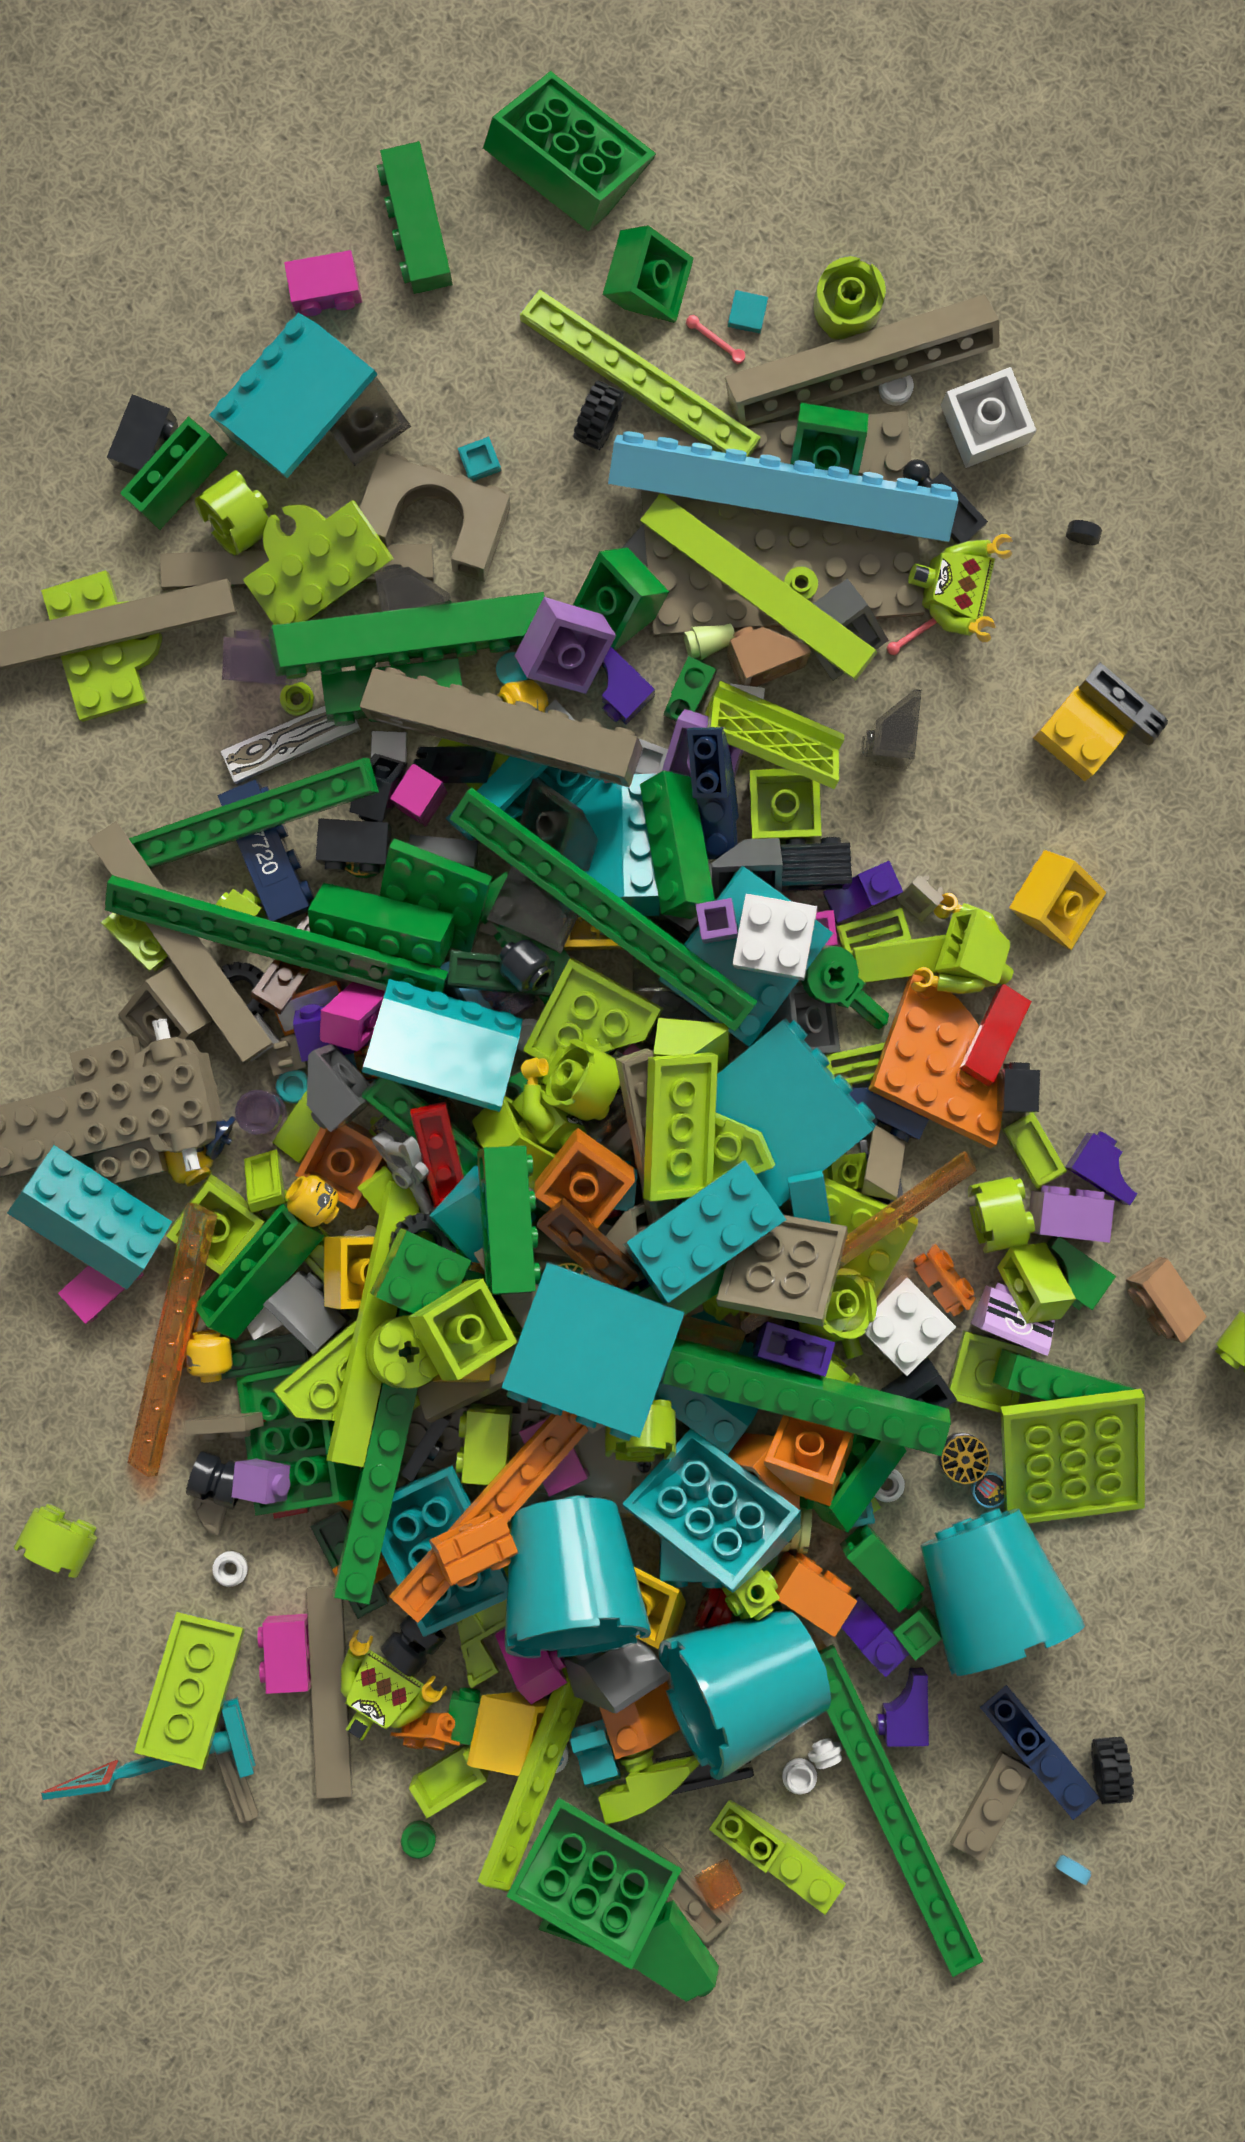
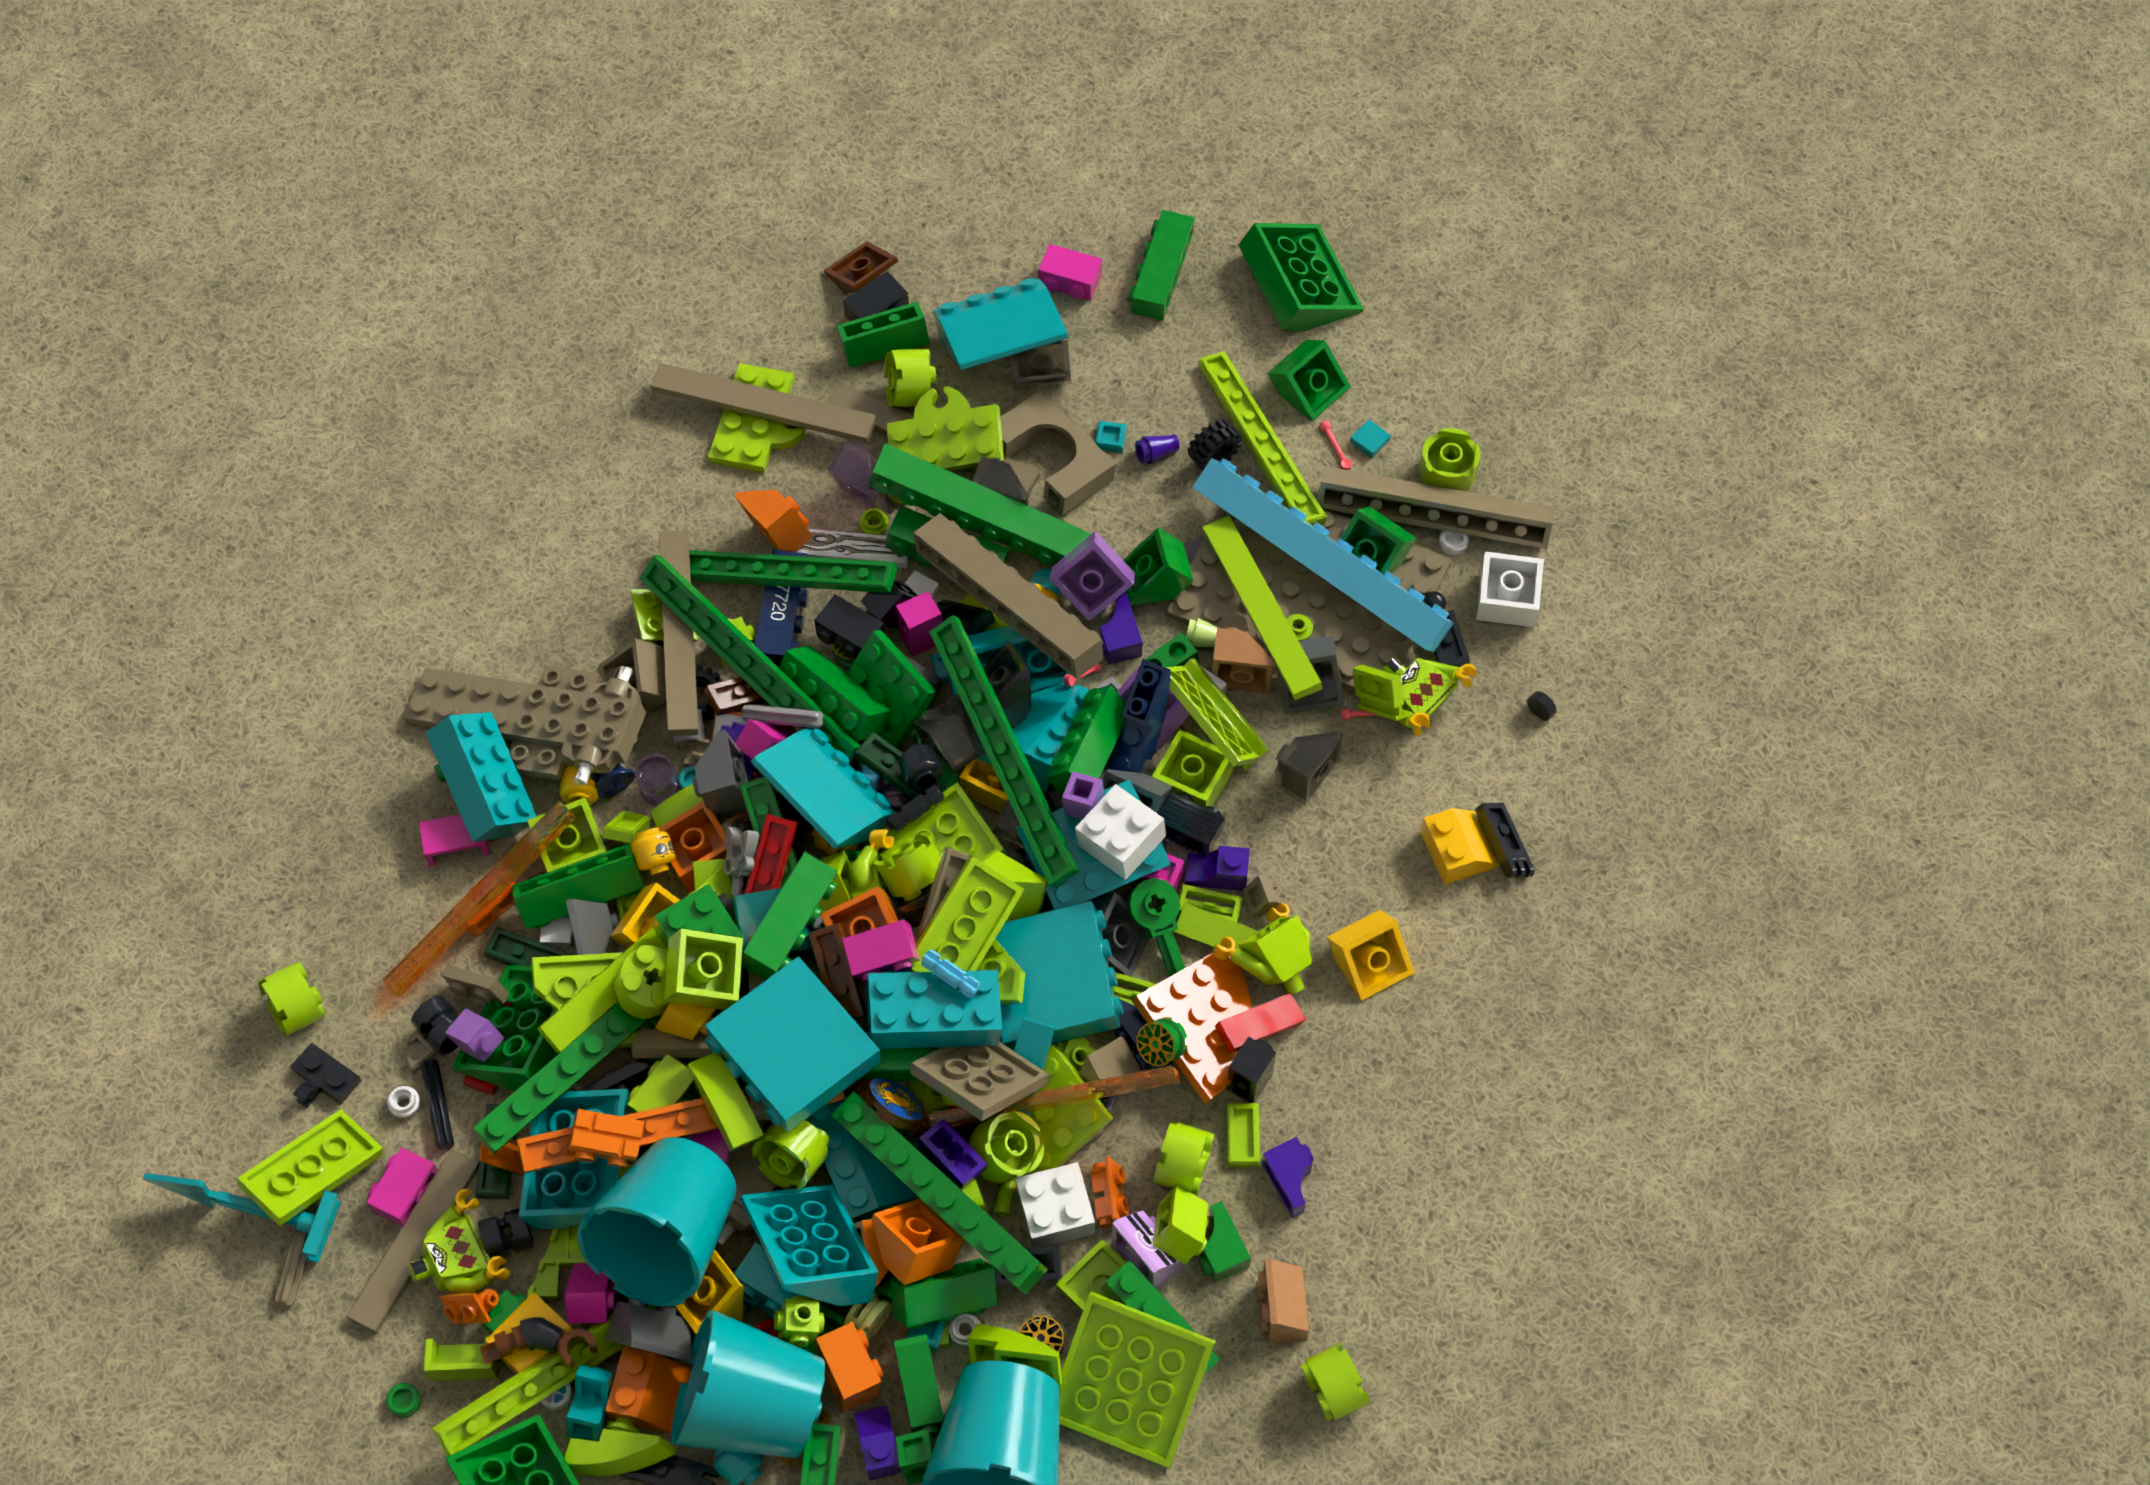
camera: 30 degrees right, 25 degrees down
yellow head [185,1329,233,1383] -> none
medium lavender brick [1029,1185,1114,1243] -> none
none -> black plate [290,1042,361,1109]
none -> black axle [420,1059,454,1150]
none -> reddish brown piece [480,1317,599,1370]
none -> lime slope [688,1053,764,1152]
none -> orange slope [734,490,813,552]
none -> light grey axle [741,704,823,728]
none -> reddish brown slope [824,241,899,294]
none -> dark pink brick [842,920,920,982]
none -> tile [863,1077,925,1129]
none -> black axle [887,785,944,831]
none -> medium azure axle [921,949,980,998]
none -> lime slope [967,1324,1062,1385]
none -> dark purple cone [1135,434,1180,464]
none -> green wheel [1137,1017,1188,1066]
none -> lime plate [1353,664,1406,721]

